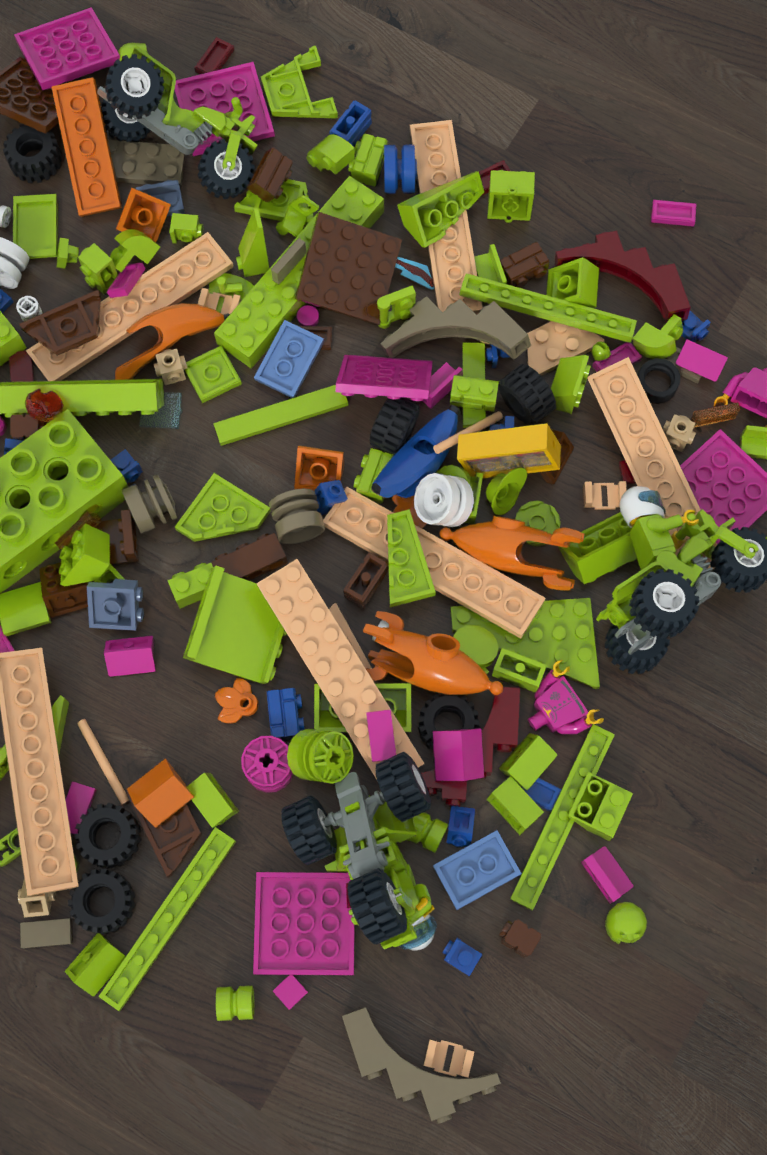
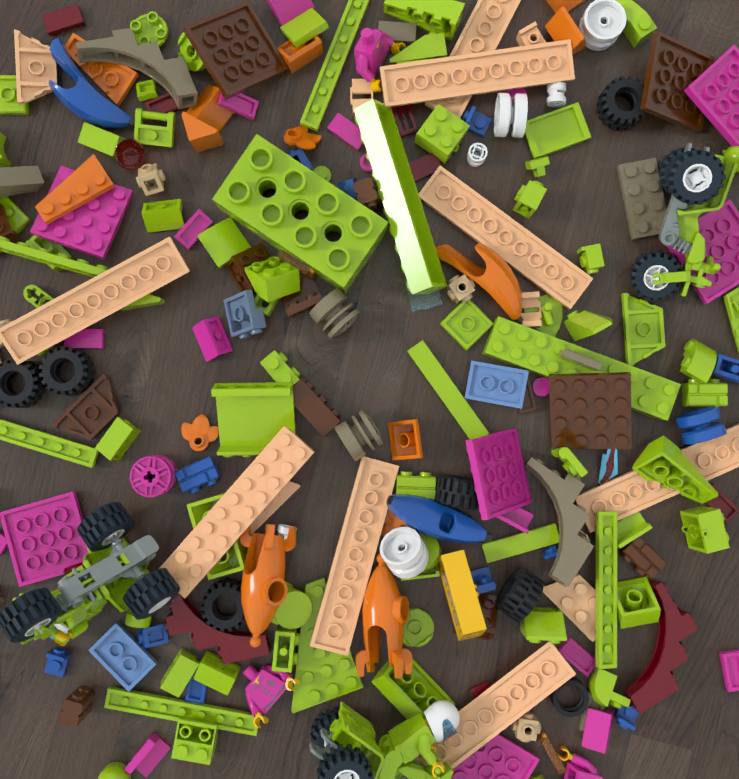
camera: 75 degrees right, 15 degrees up
reddish brown wing [19,290,101,356] -> none
clear red hair [25,389,64,422] -> none
orange plate [52,77,122,217] -> none
light nougat bar [77,719,130,806] -> none
dark pink tile [107,263,146,298] -> none
lime brick [110,229,160,272] -> none
blue bracket [111,449,143,483] -> none
orange slope [116,188,171,242] -> none
orange slope [127,758,194,828] -> none
sand blue bracket [136,180,185,217] -> none
lime plate [175,473,271,542] -> none
reddish brown brick [247,148,293,202] -> none
lime bracket [276,195,319,237] -> none
lime wheel [287,729,354,784] -> none
blue bracket [314,480,348,515] -> none
reddish brown brick [343,552,389,609] -> none
dark pink tile [366,710,396,762] -> none
lime wing [387,509,436,607] -> none
dark pink slope [432,728,484,781] -> none
light nougat bar [433,411,503,454] -> none
lime brick [450,375,499,411] -> none
lime piece [486,467,527,515] -> none
light nougat piece [583,481,627,510] -> none
lime hinge [592,341,611,361] -> none

